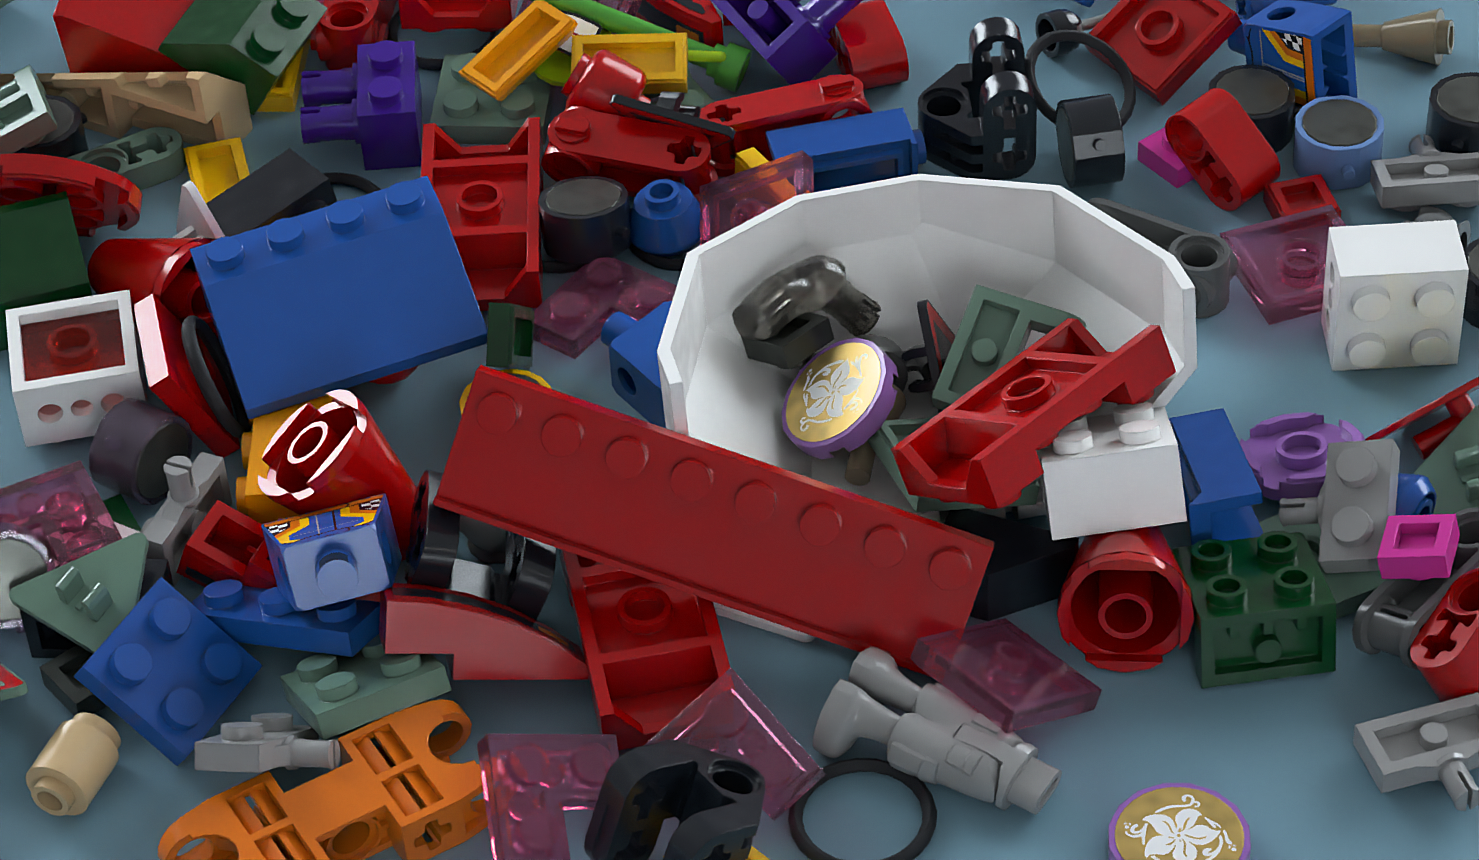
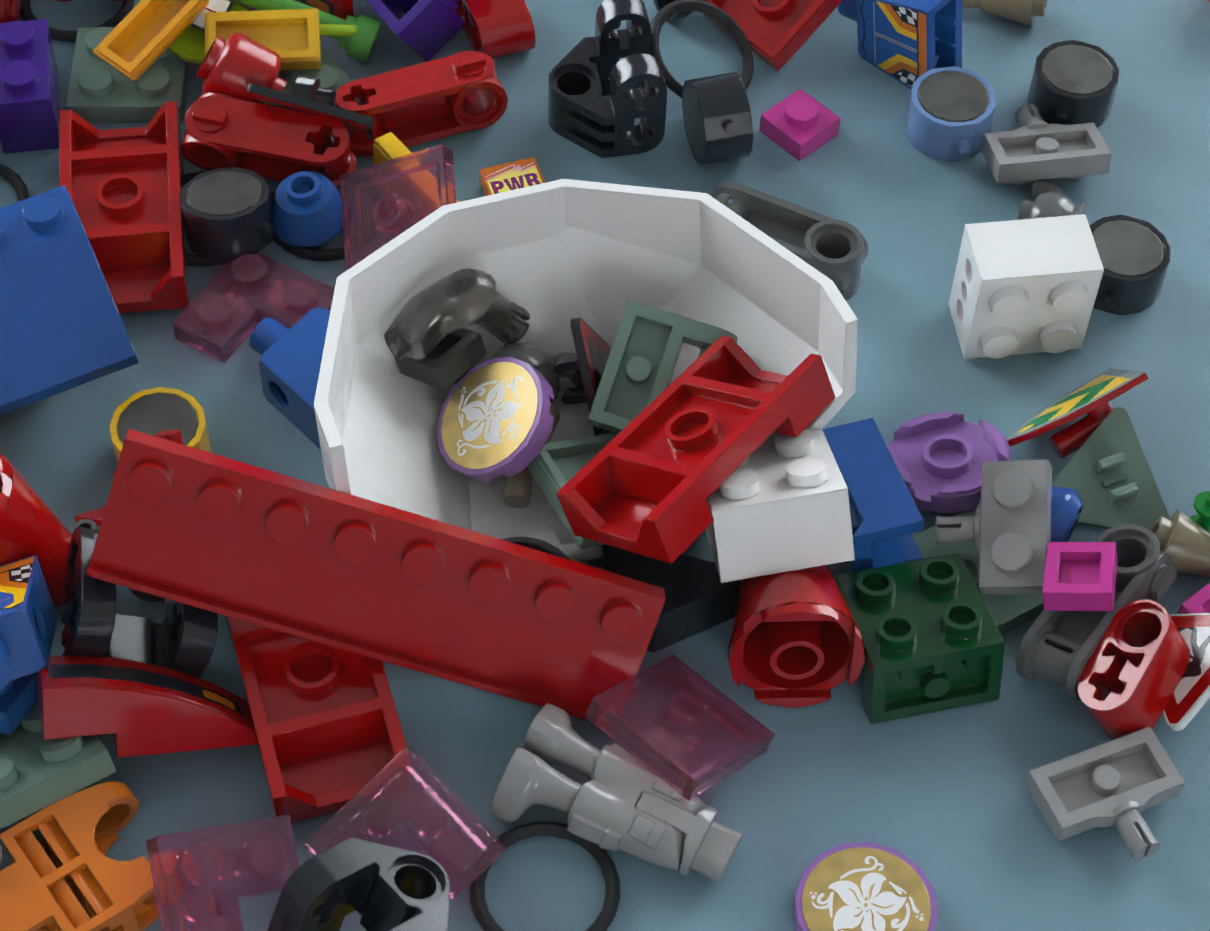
camera: 10 degrees left, 10 degrees up
dark green tile [486,303,535,370] -> none
blue window [765,107,927,194] -> none
red beam [1165,88,1281,211] -> none
piece [1209,64,1302,153] -> none
clear pink plate [1220,205,1346,325] -> none
red tile [1263,174,1341,238] -> none

